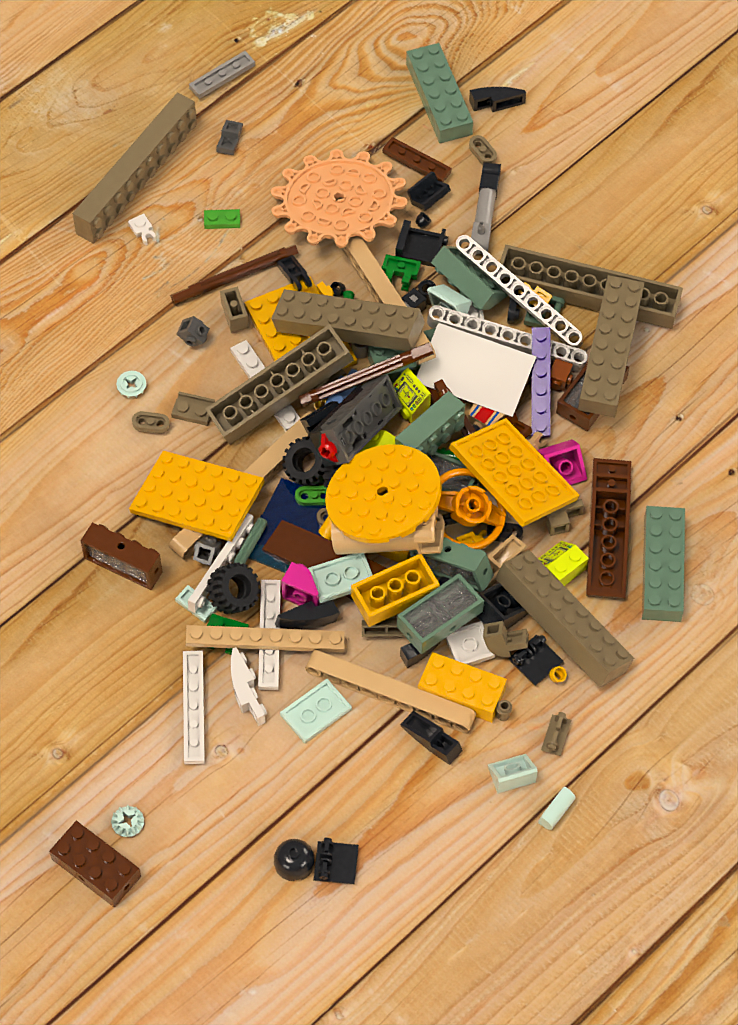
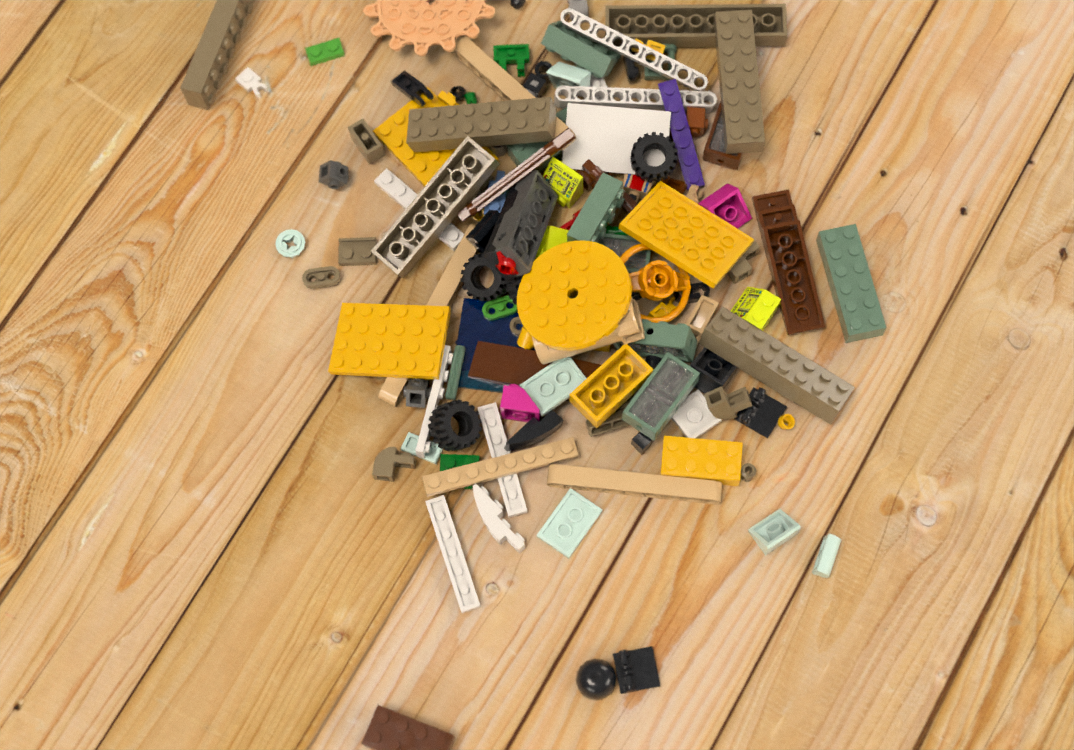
camera: 10 degrees left, 10 degrees up
reddish brown brick [80,522,163,590] -> none
light aqua gear [111,805,144,837] -> none
reddish brown piece [170,245,298,304] -> none
black panel [395,220,449,267] -> none
black slope [400,711,463,765] -> none
dark tan hinge [541,712,572,756] -> none
none -> dark tan brick [372,447,416,482]
none -> black tyre [630,132,678,183]

